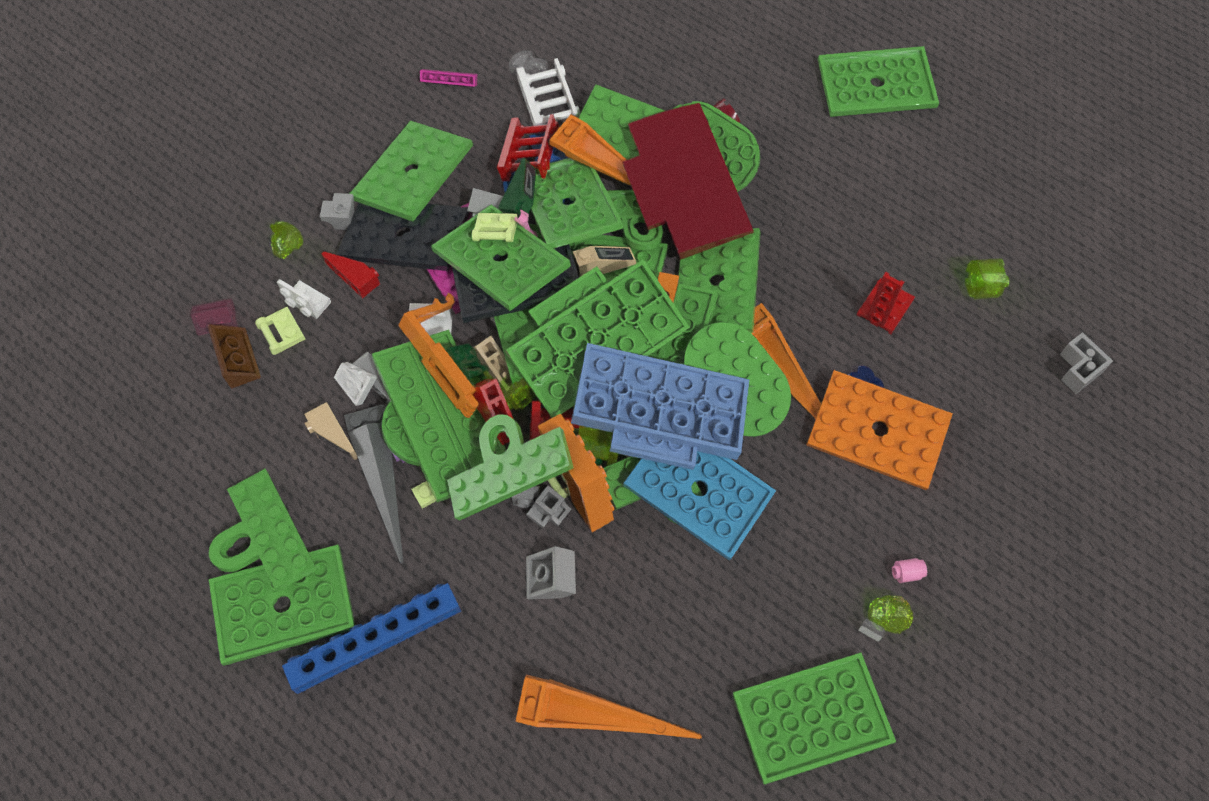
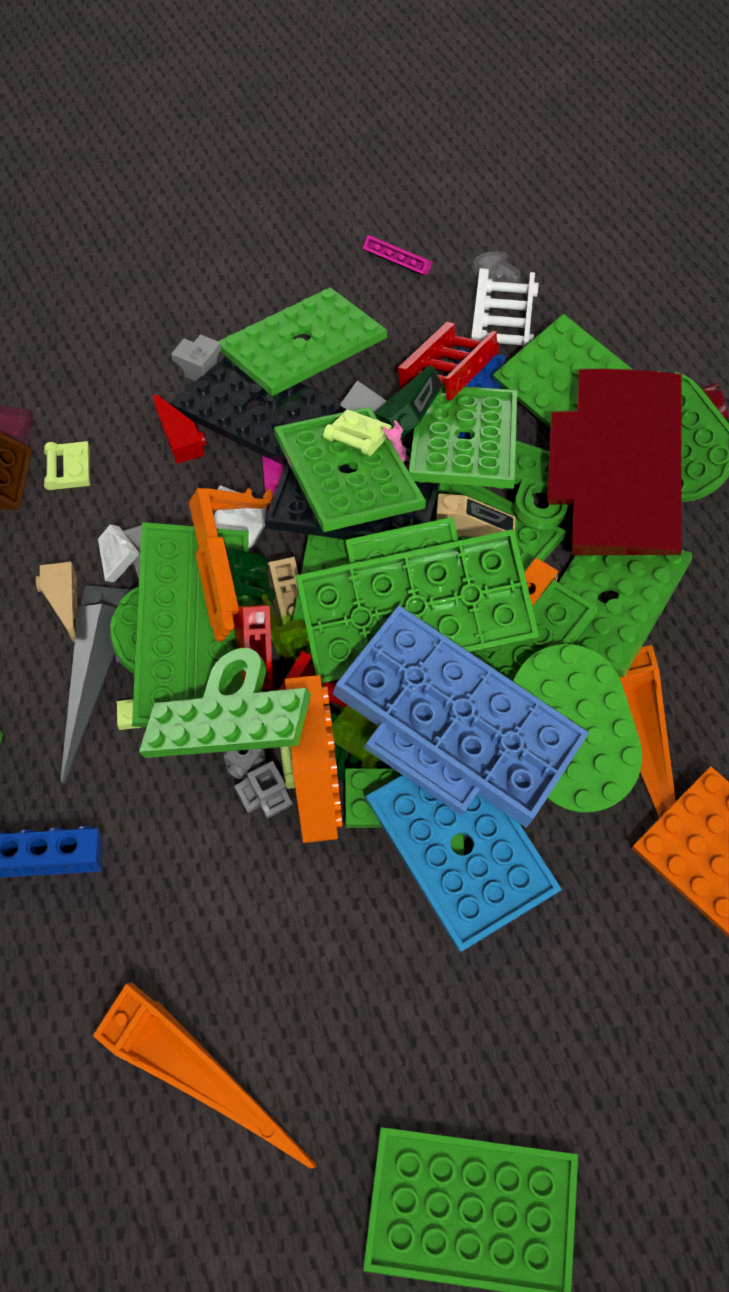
camera: 25 degrees right, 5 degrees down
clear neon green hair [270,221,303,259] -> none
white bracket [277,279,331,319] -> none
light grey slope [526,546,576,599] -> none
orange plate [550,114,631,186] -> none
tile [858,619,886,641] -> none
clear neon green hair [868,595,913,634] -> none
bright pink brick [892,558,927,583] -> none

